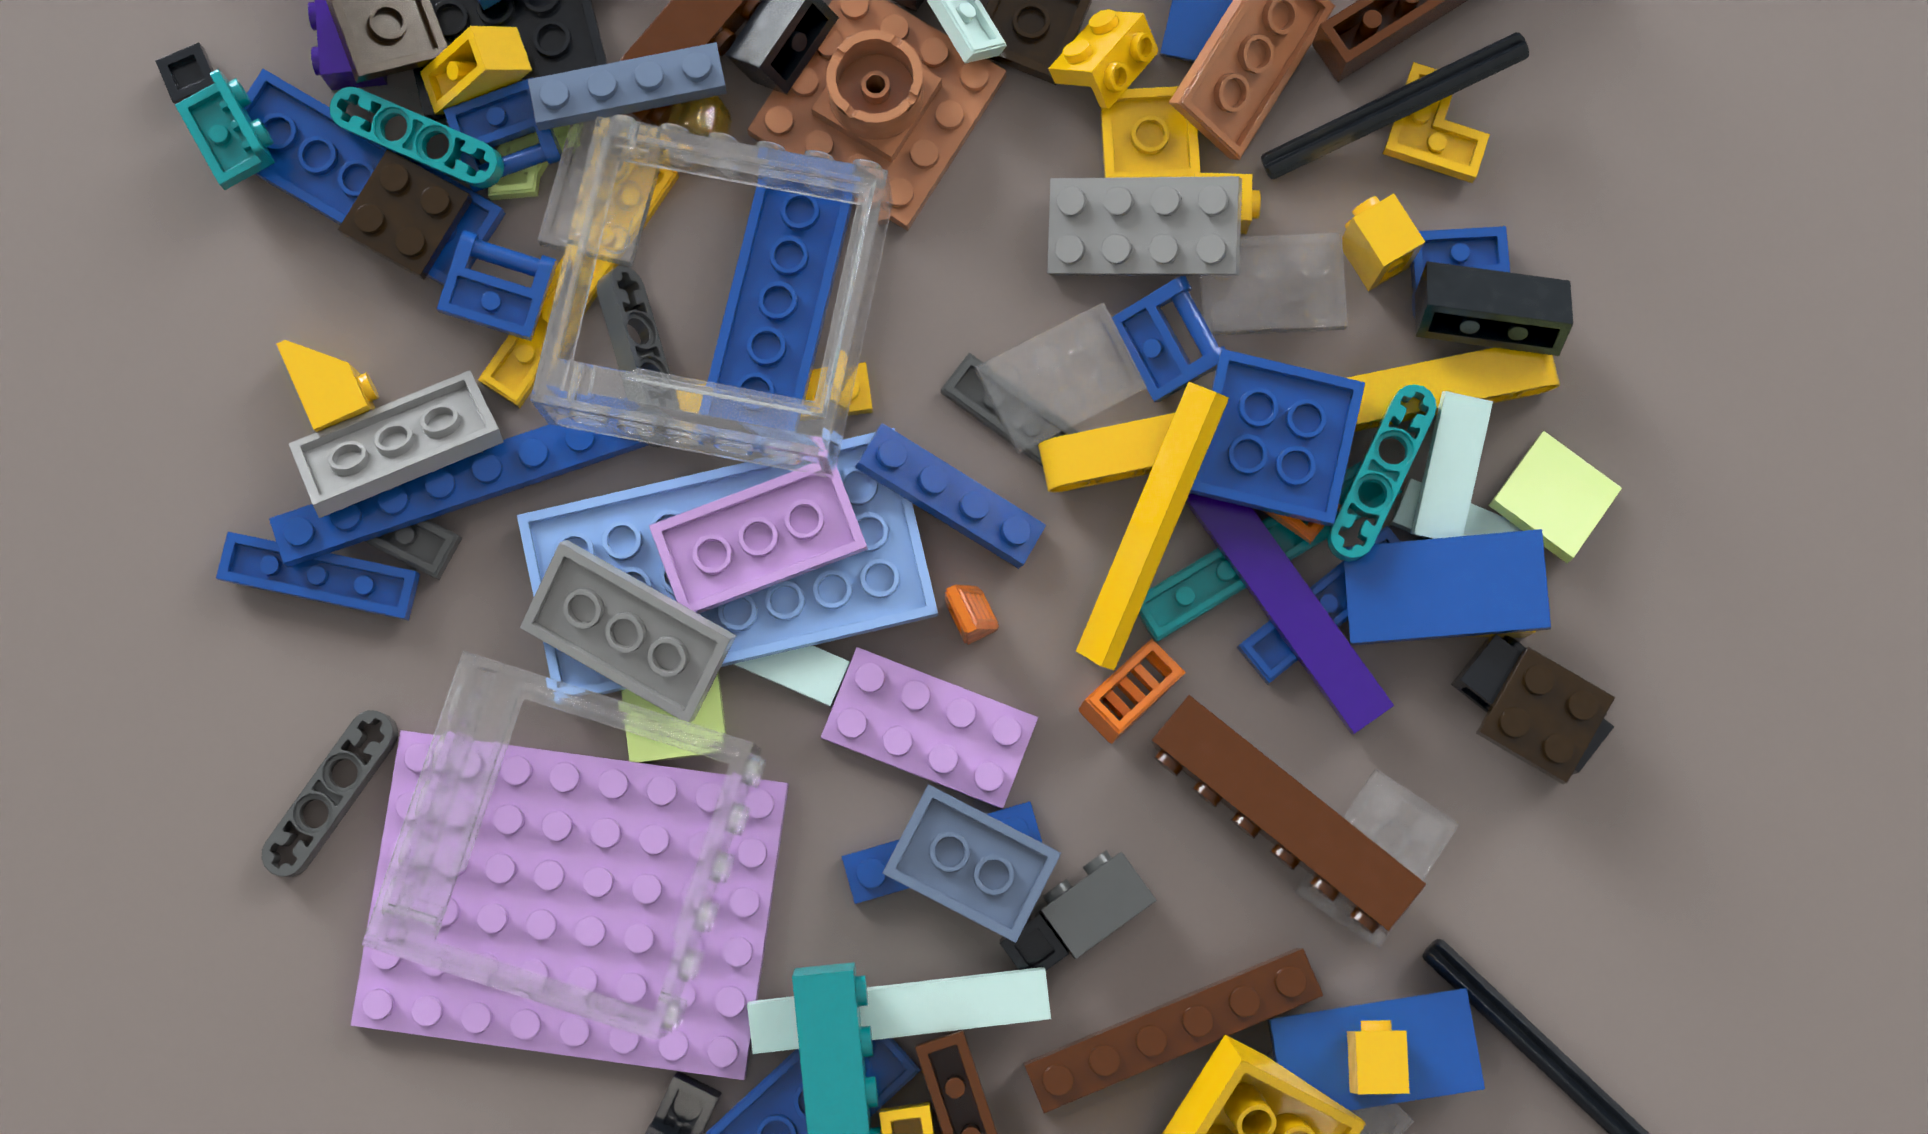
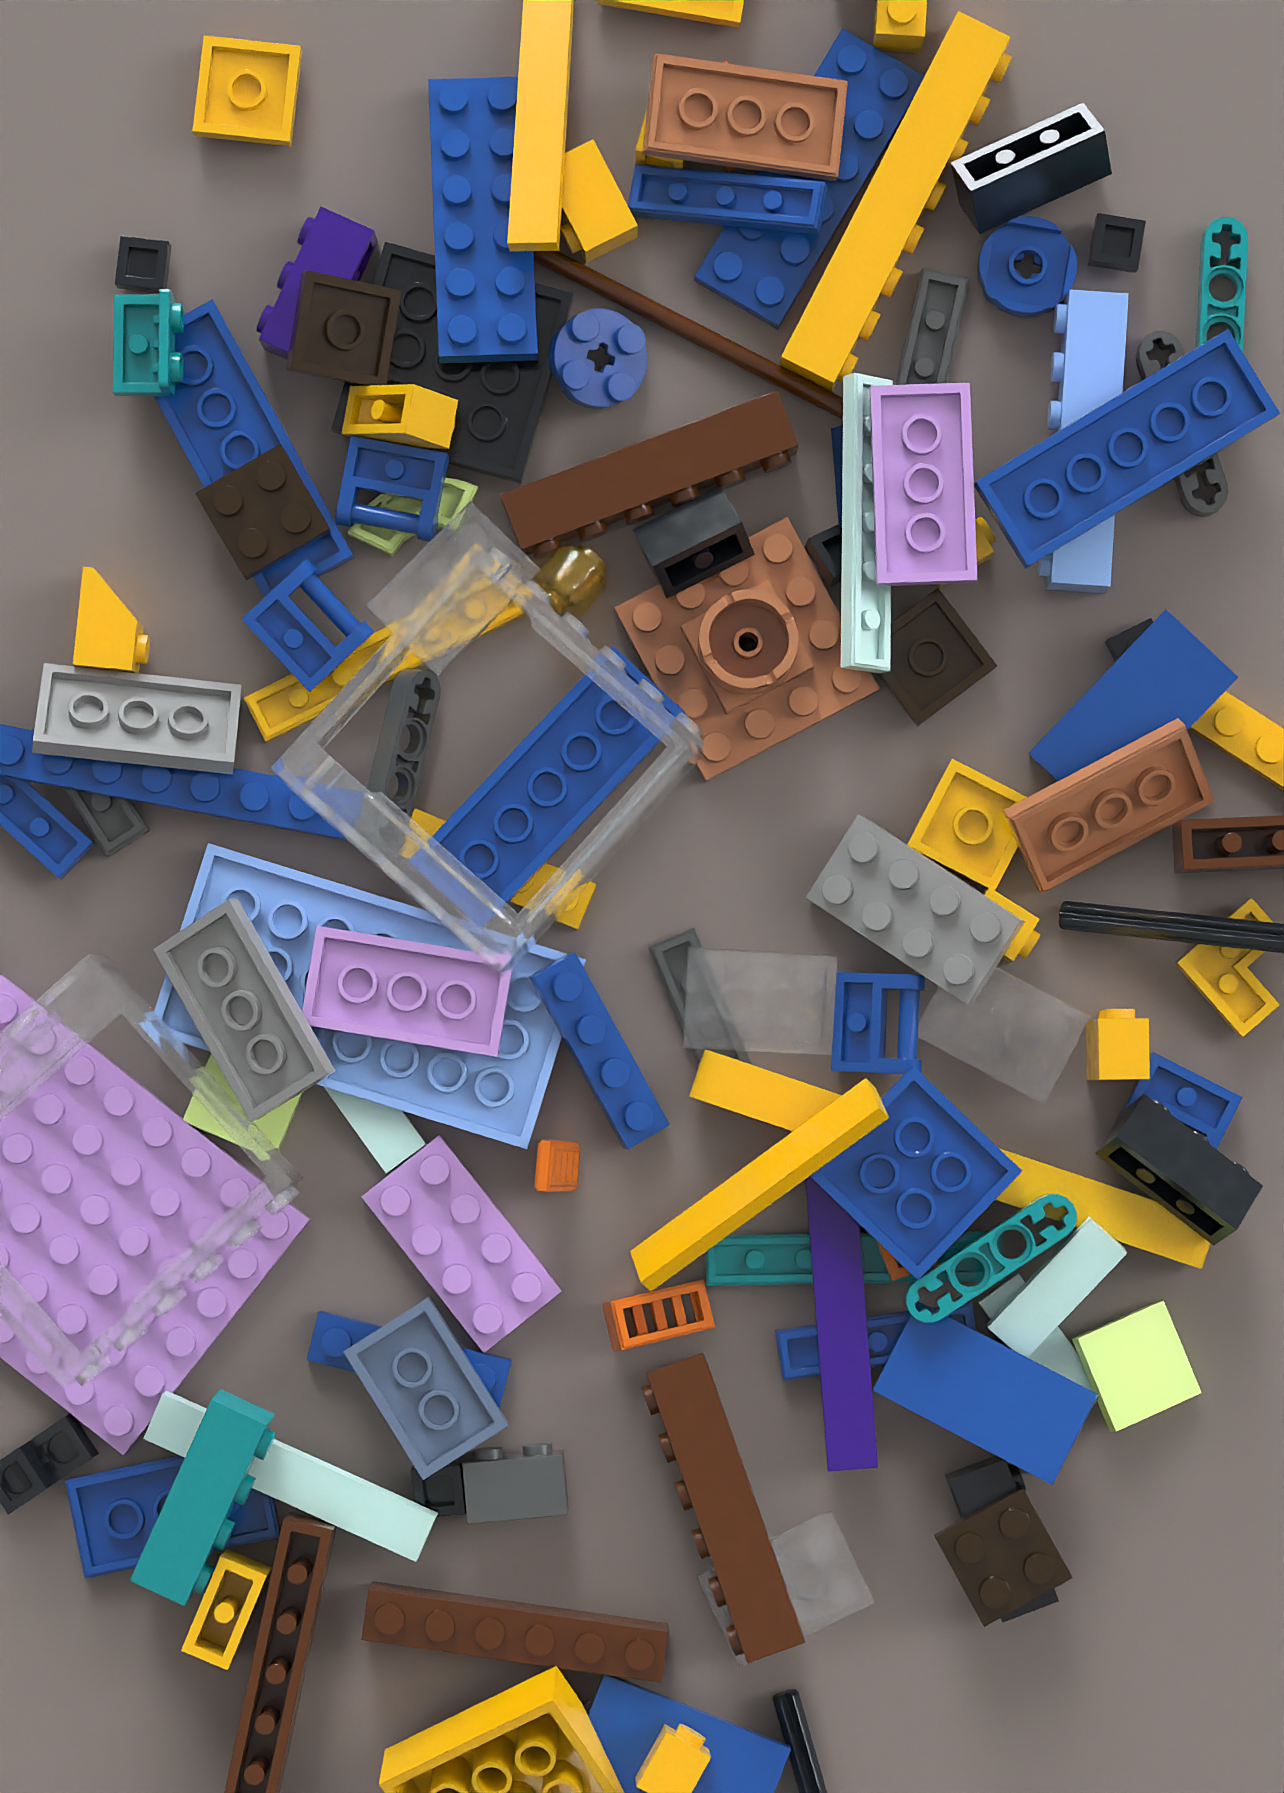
camera: 30 degrees right, 5 degrees up
teal beam [330,87,504,188] -> none
sand blue plate [528,42,727,131] -> none
yellow bracket [1048,9,1158,108] -> none

